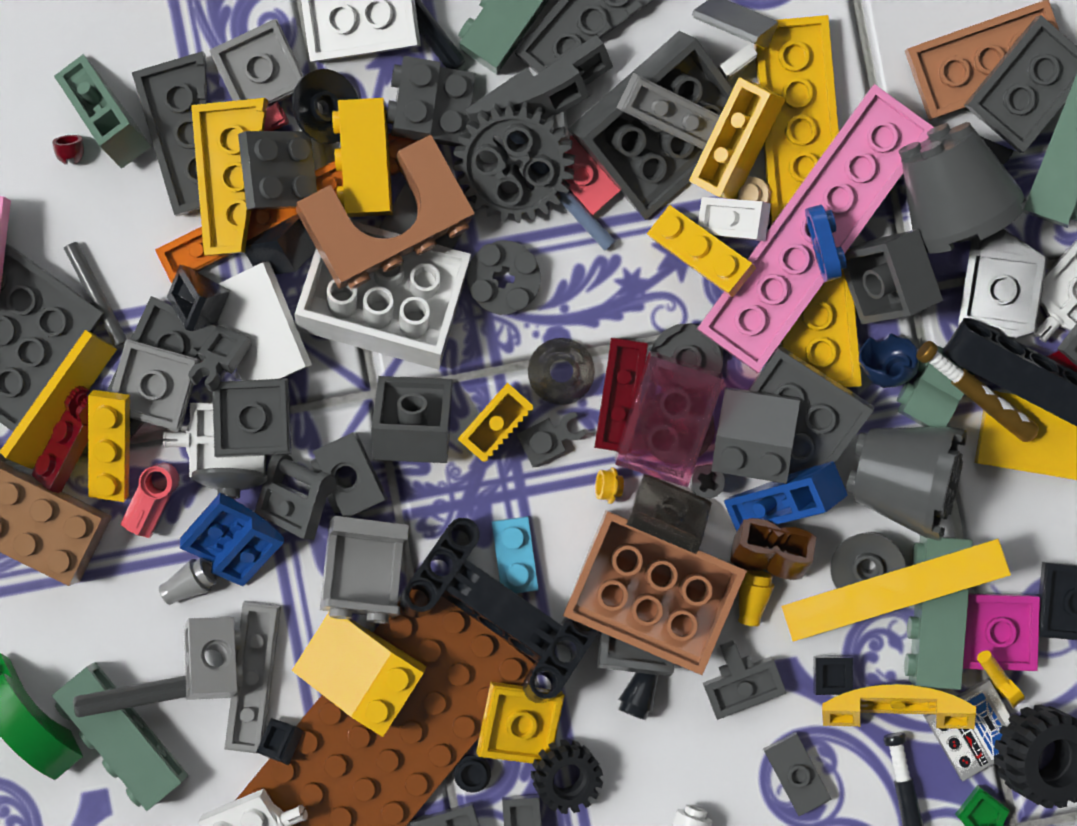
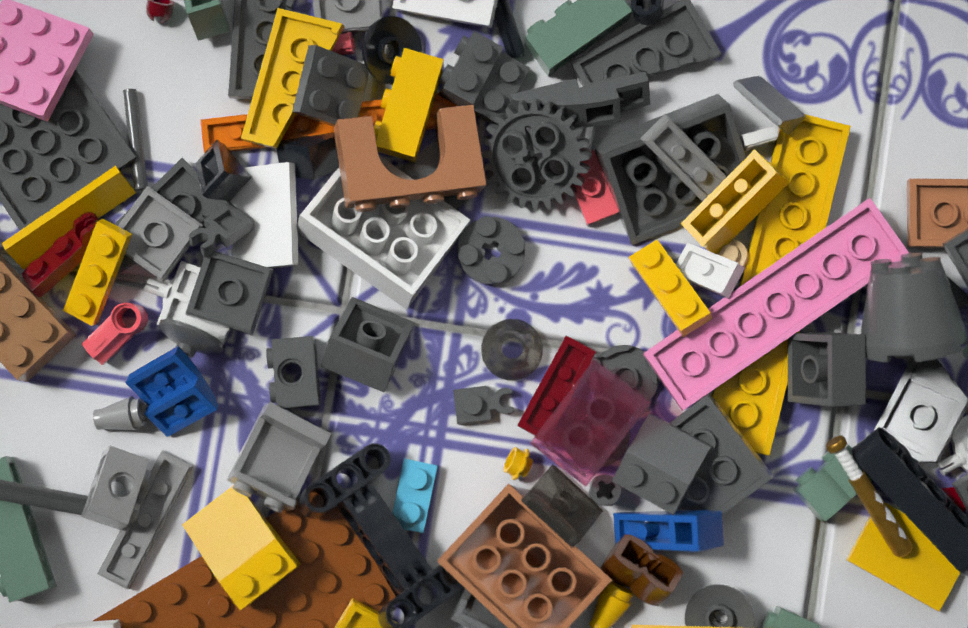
camera: 15 degrees right, 5 degrees down
dark grey plate [255,455,336,540] -> none
black tile [256,718,304,766] -> none
yellow brick [458,382,533,462] -> none
sand blue bar [510,131,615,251] -> none
blue plate [805,204,847,282] -> none
dark grey cone [847,427,967,541] -> none
dark blue hair [859,333,920,388] -> none

